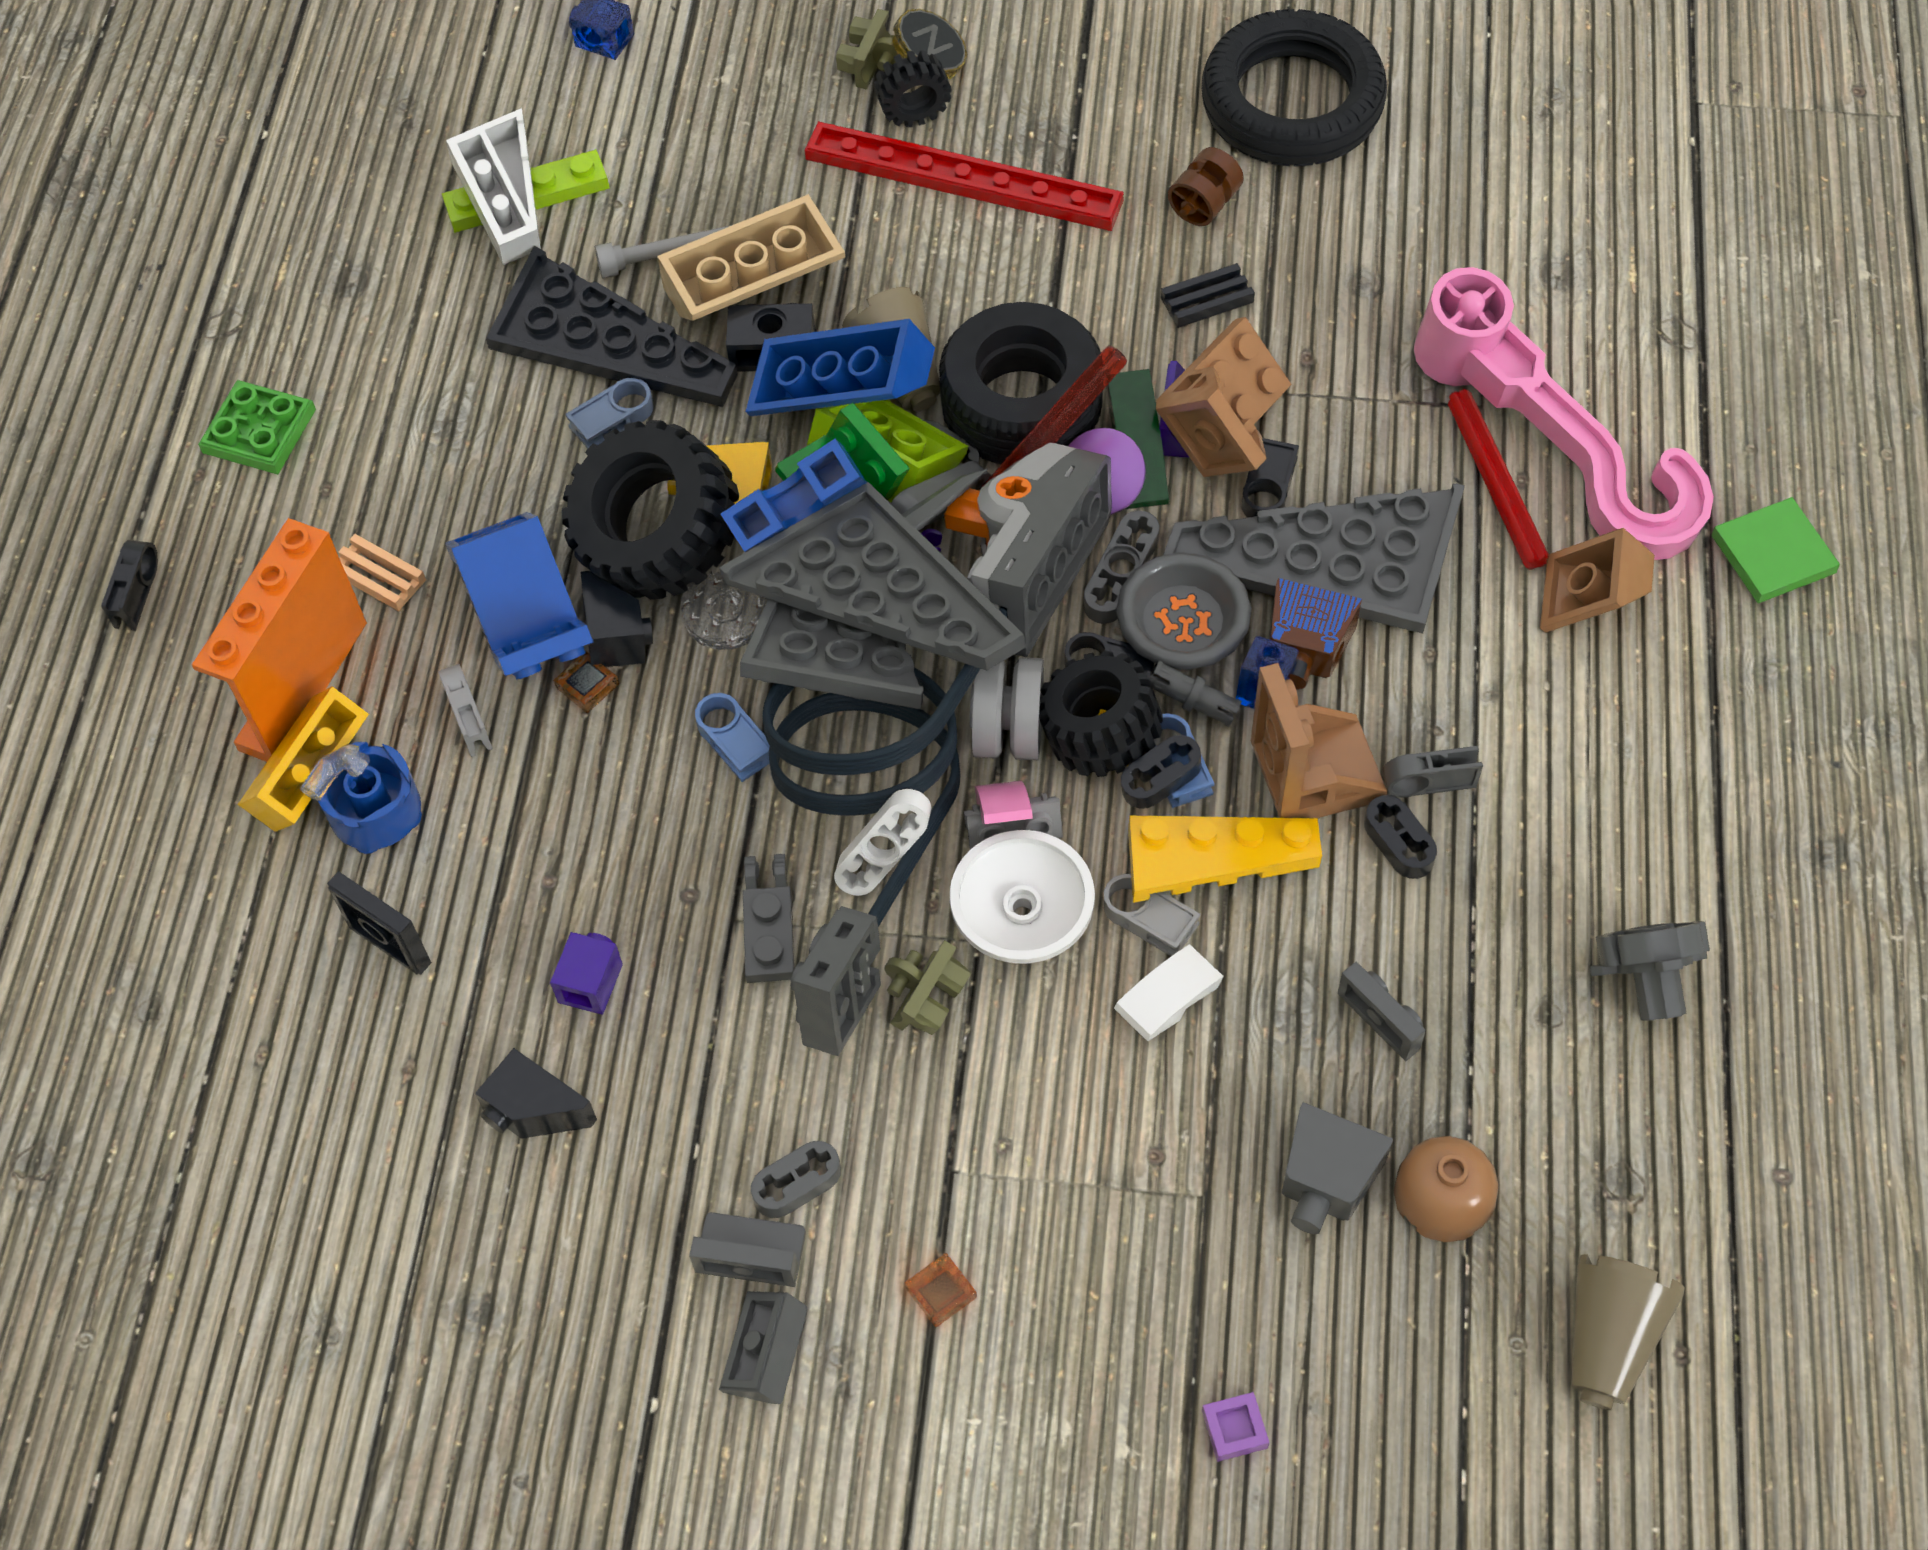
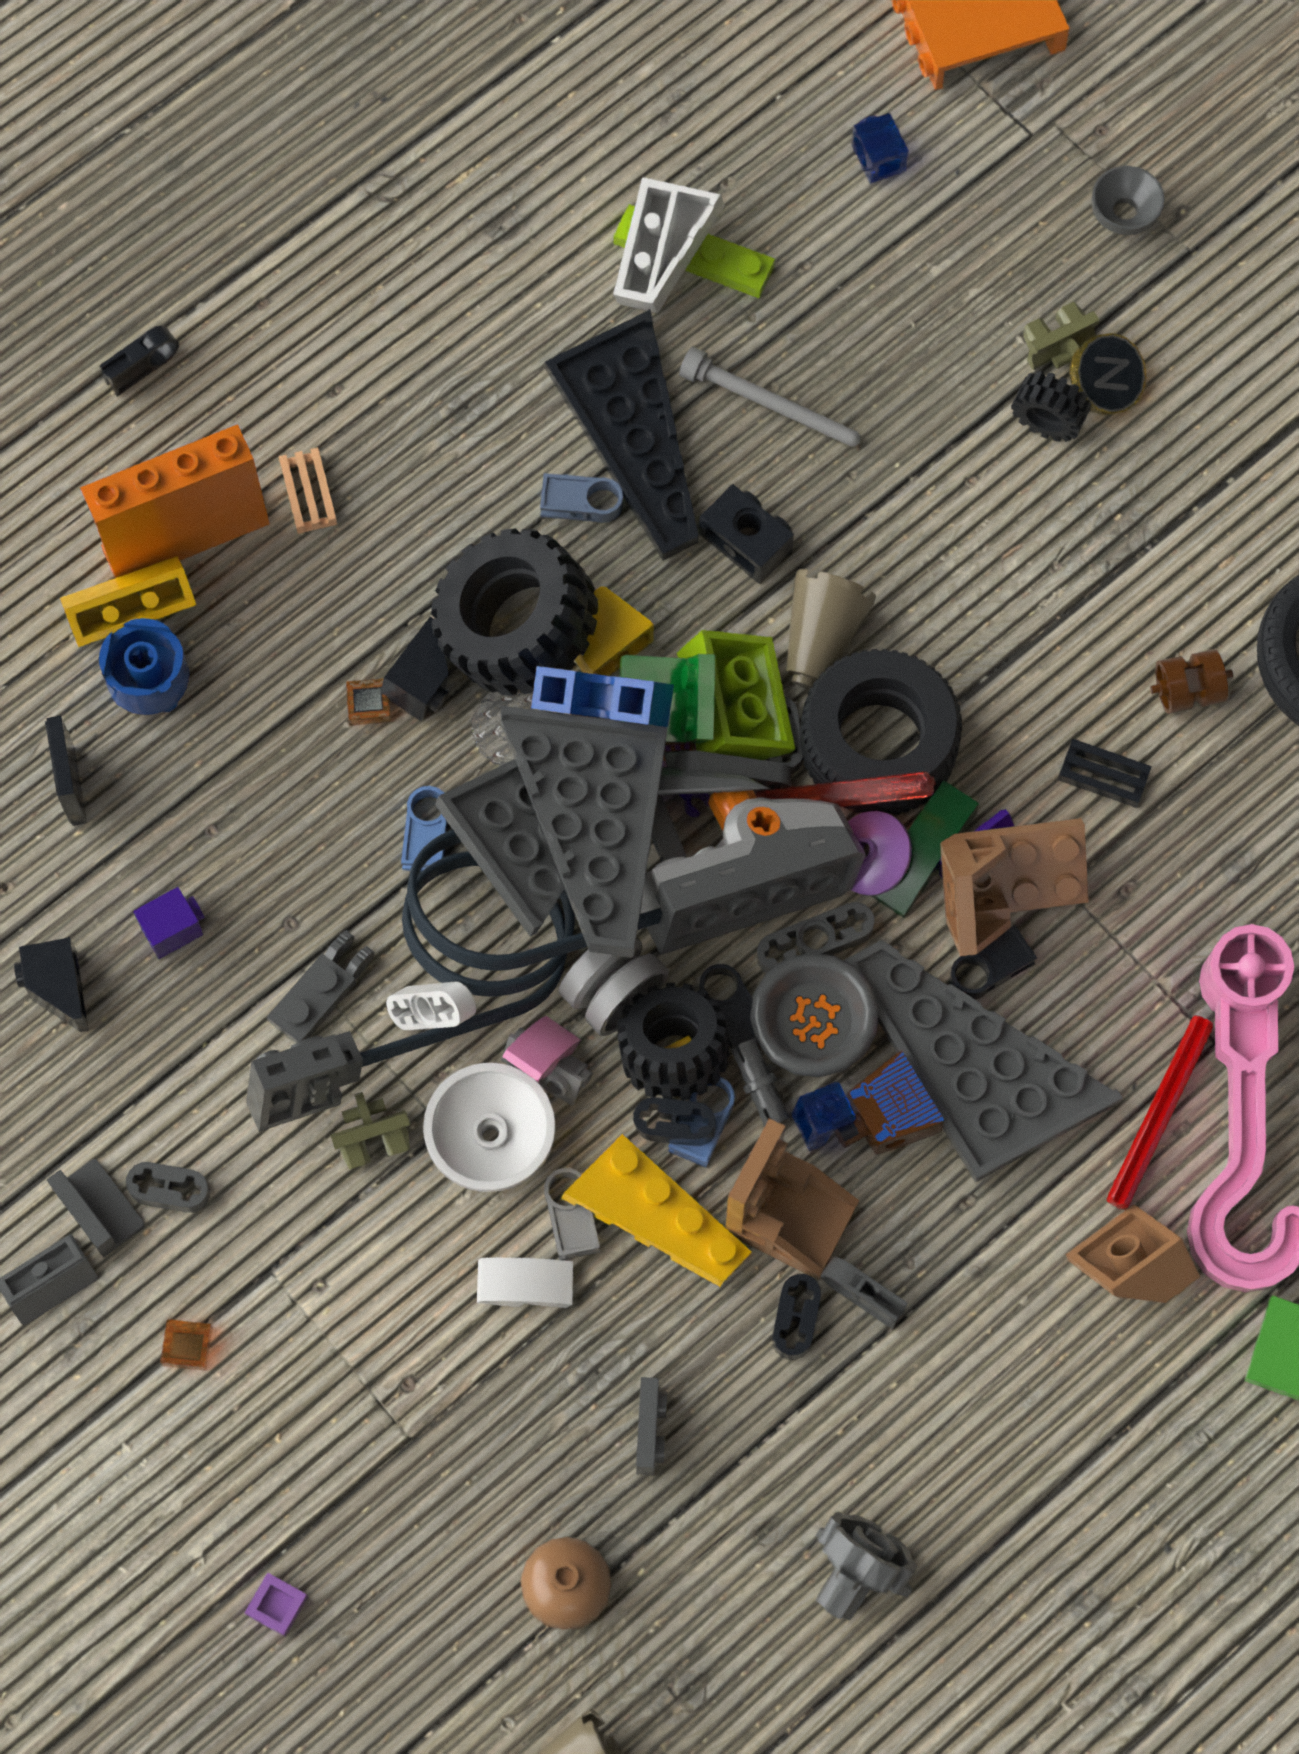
camera: 40 degrees right, 10 degrees up
bright green tile [198,380,316,475] -> none
clear arm [300,744,370,801] -> none
light grey piece [438,664,493,757] -> none
blue bracket [445,512,593,679] -> none
tan slope [657,194,845,321] -> none
blue slope [745,319,935,416] -> none
red tile [804,121,1124,231] -> none
dark grey torso [1282,1102,1393,1234] -> none

